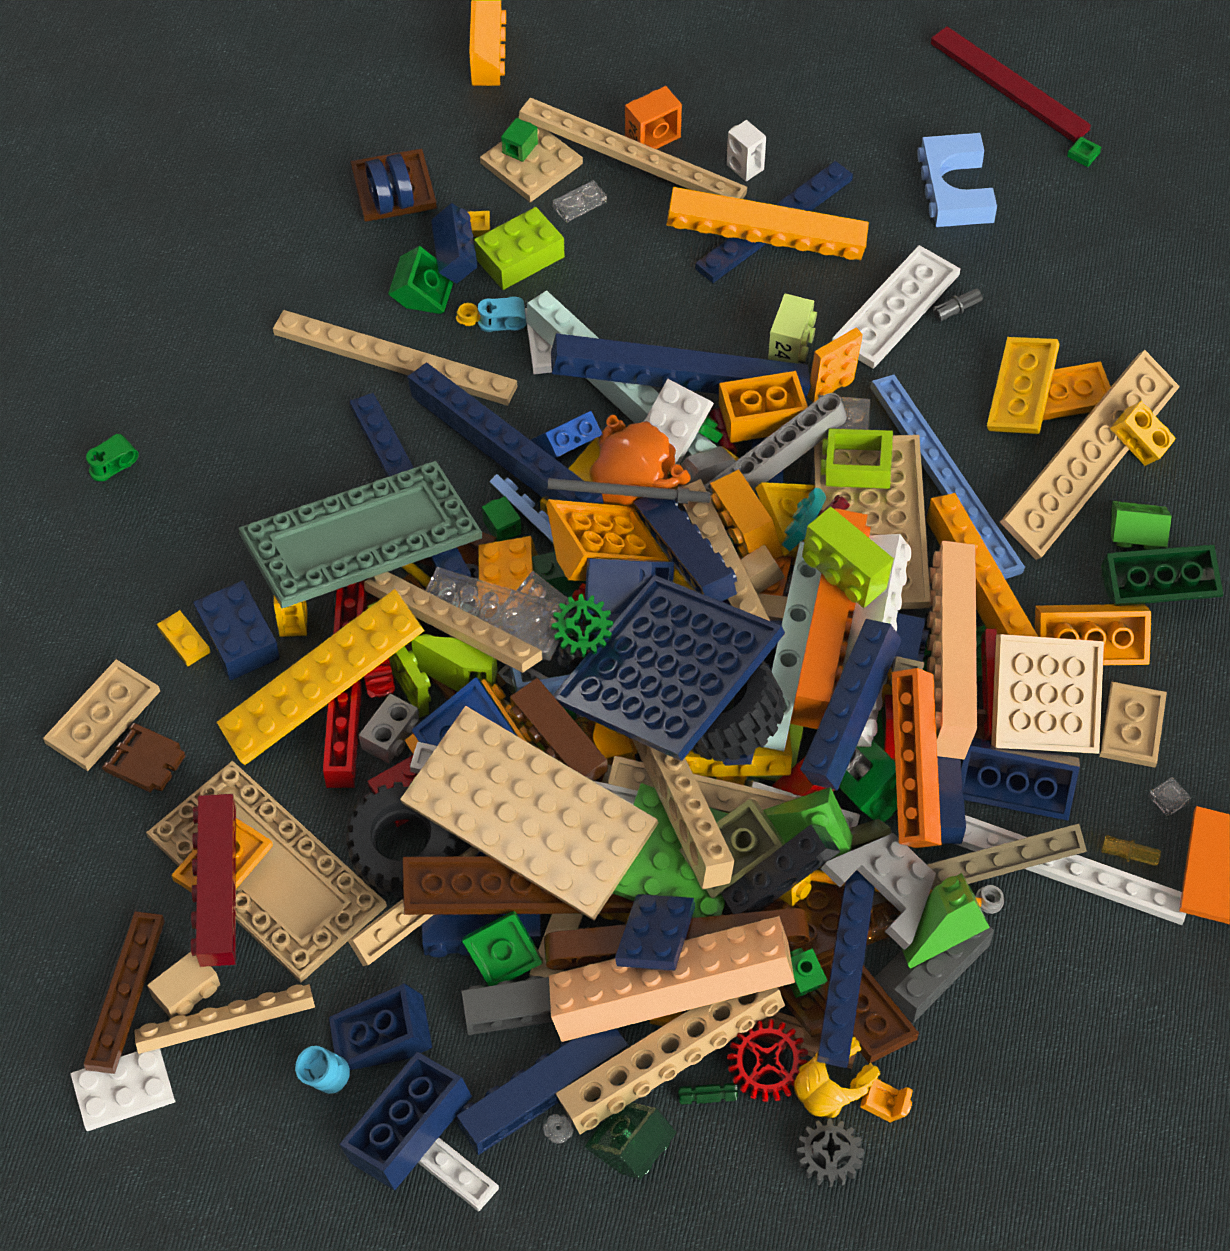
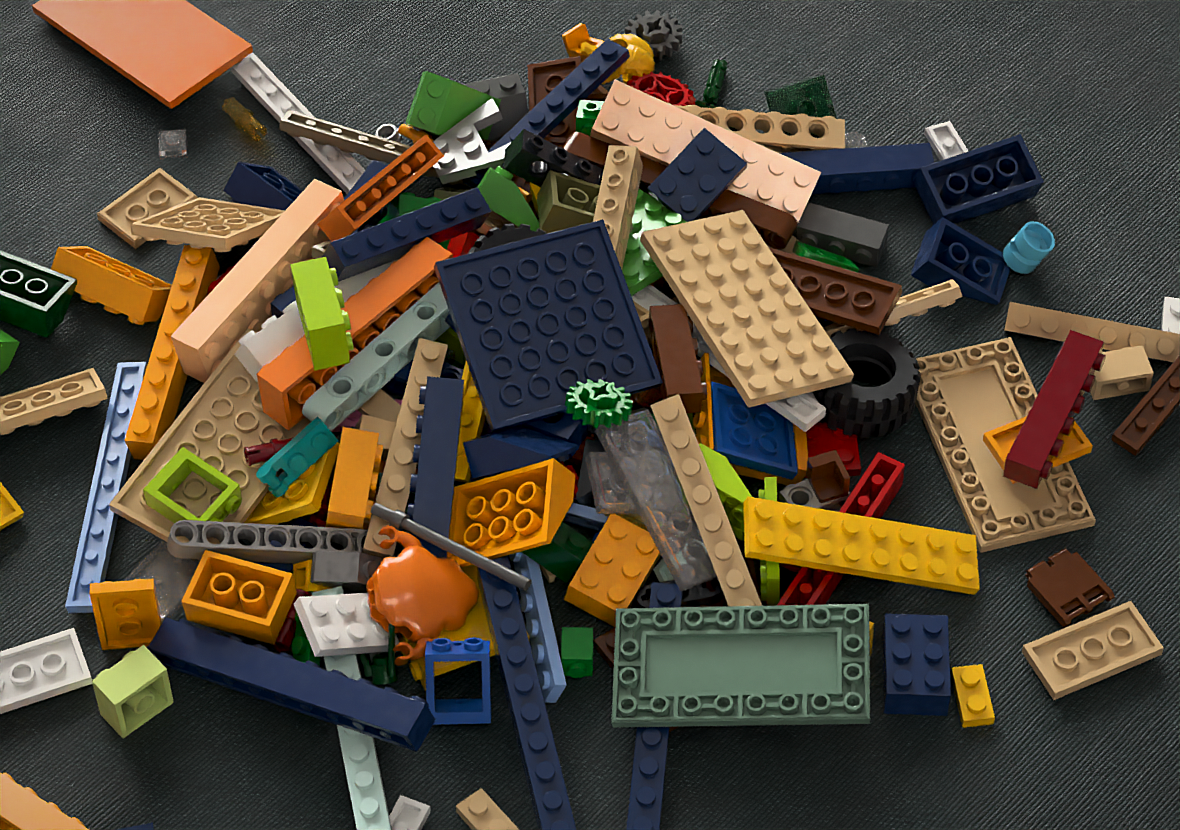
camera: 150 degrees left, 5 degrees down
none -> dark green axle [703,59,727,105]
none -> reddish brown panel [806,450,850,503]

